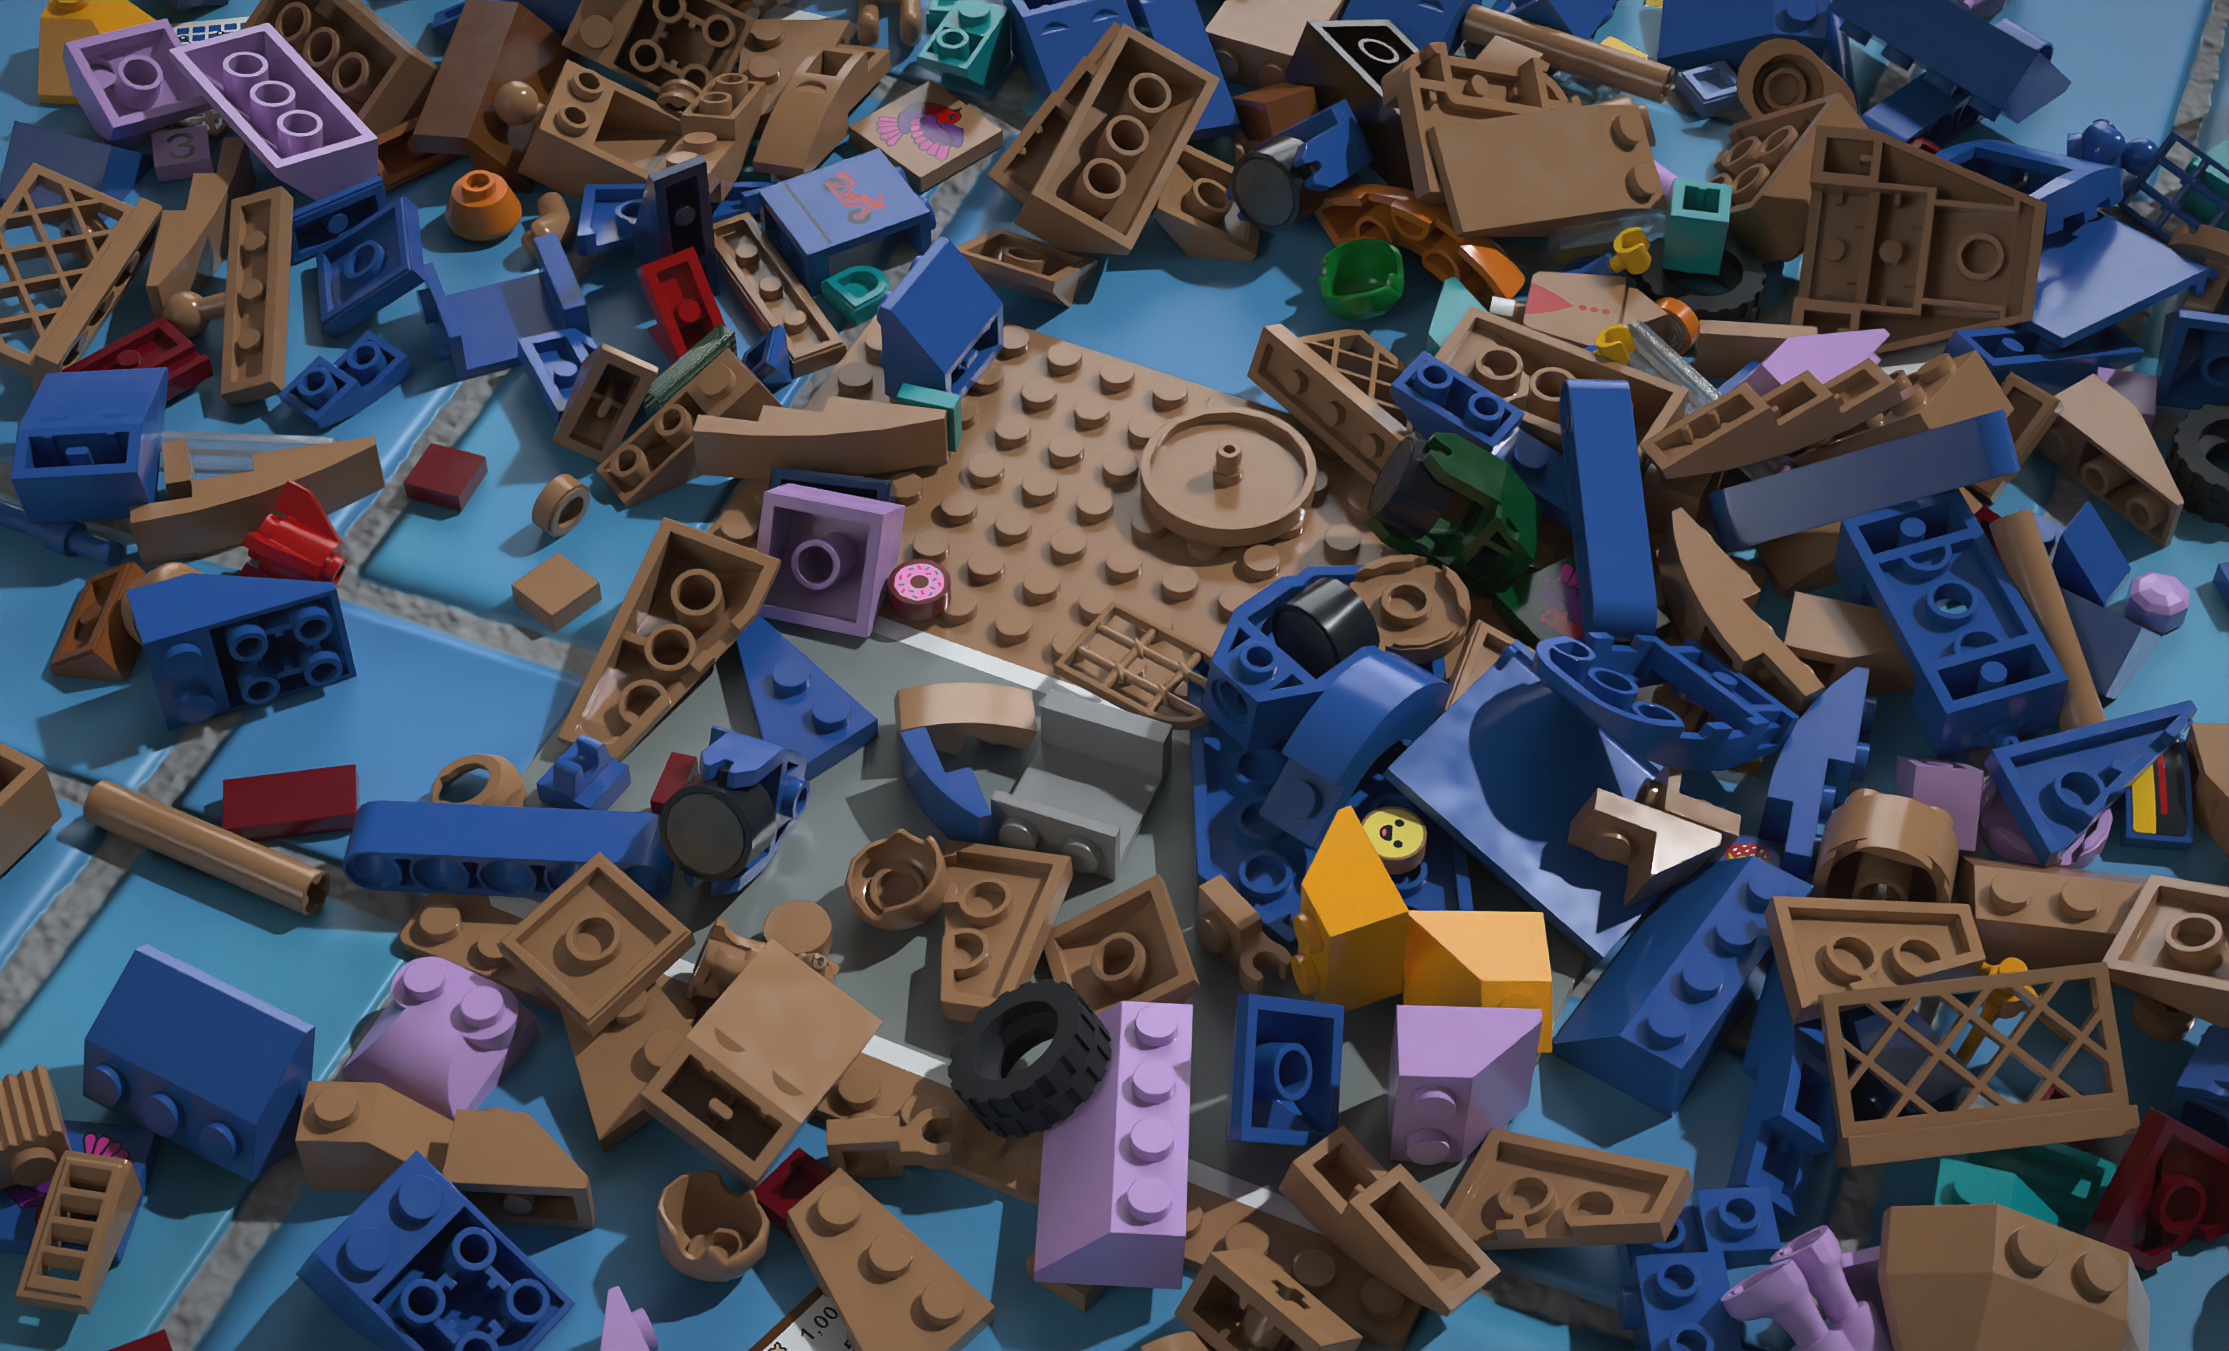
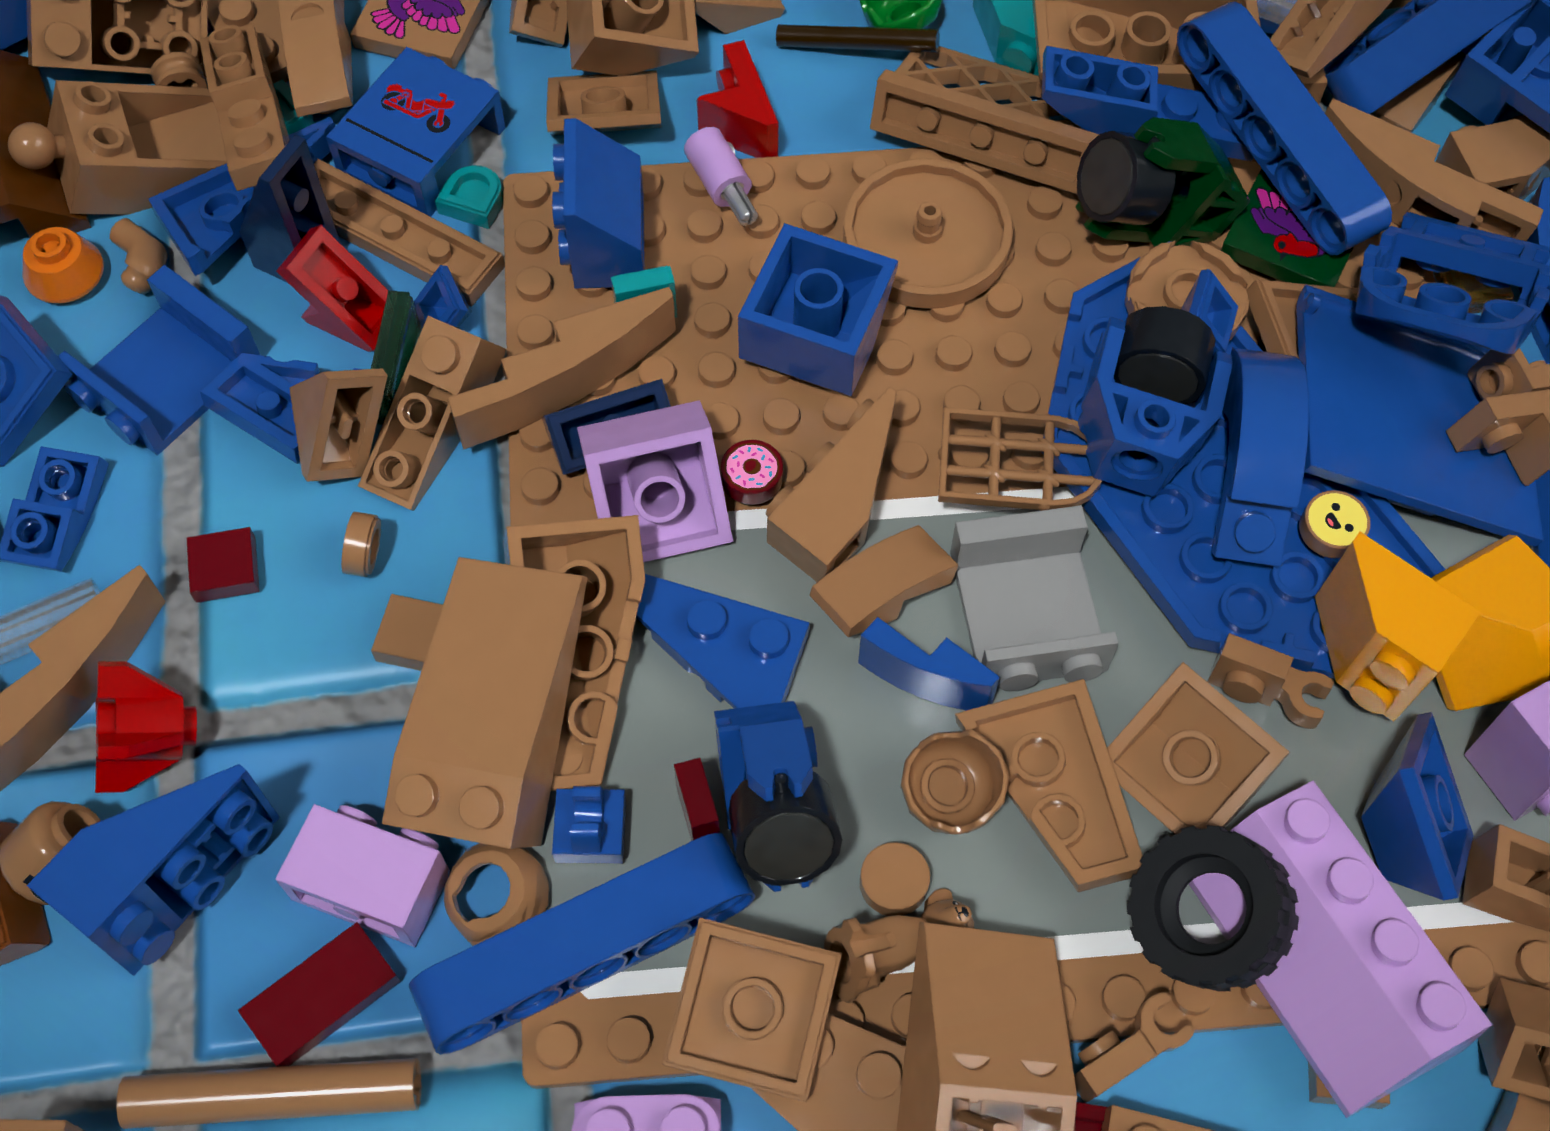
camera: 30 degrees left, 15 degrees up
none -> lavender brick [275,804,451,947]
none -> medium nougat slope [382,557,588,849]
none -> lavender piece [684,127,758,226]
none -> red slope [697,40,778,158]
none -> blue slope [738,223,898,397]
none -> medium nougat slope [766,386,897,582]
none -> dark brown bar [776,24,940,52]
none -> blue slope [1181,269,1238,356]

